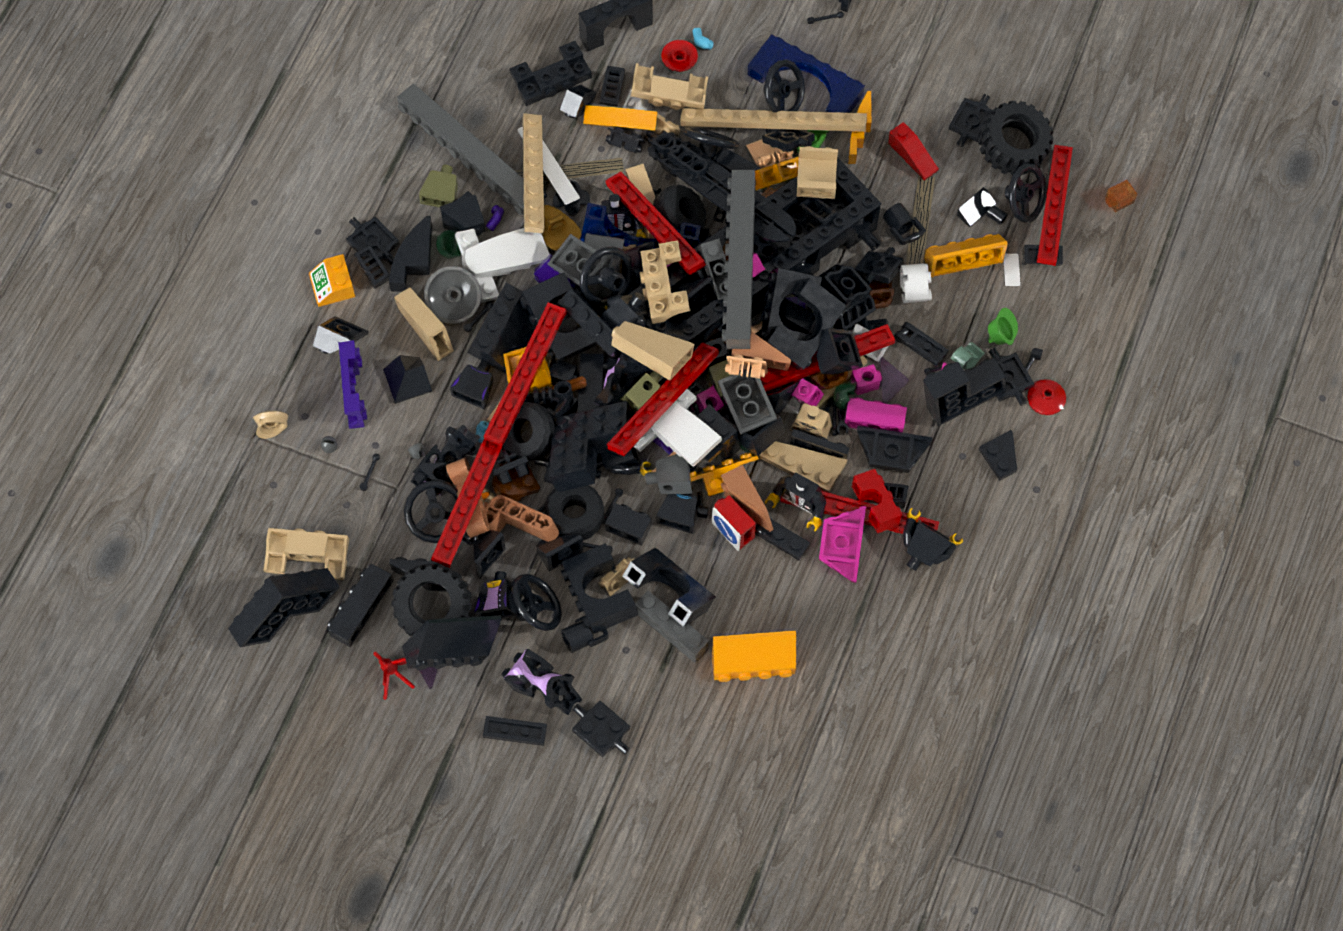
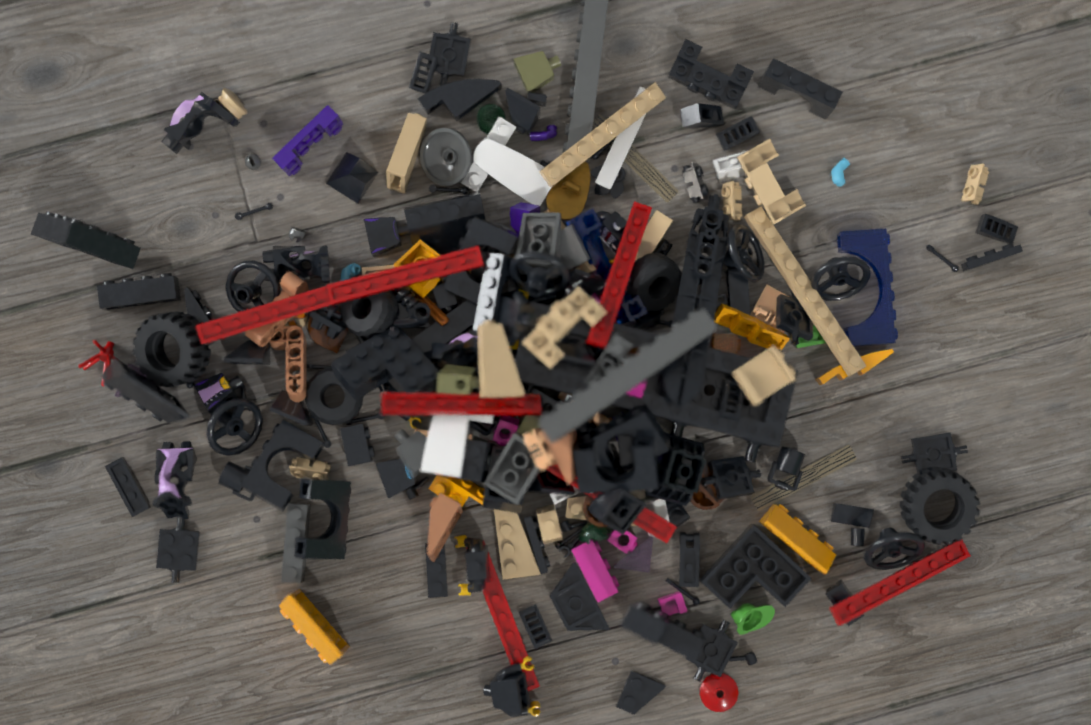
camera: 50 degrees right, 20 degrees up
tan bracket [264,528,349,580] -> none
light orange slope [309,254,355,307] -> none
black slope [313,316,369,354] -> none
light orange slope [583,105,658,131] -> none
red dish [661,40,698,72] -> none
red piece [712,495,756,551] -> none
dark pink brick [792,379,824,406] -> none
dark pink wing [819,506,866,583] -> none
red arch [851,469,902,534] -> none
red slope [888,122,939,181] -> none
white brick [900,263,932,303] -> none
sand green leg [951,342,984,369] -> none
white sticker [1004,254,1020,286] -> none
clear orange brick [1105,180,1137,212] -> none
none -> black hips [161,92,240,154]
none -> black brick [699,524,812,609]

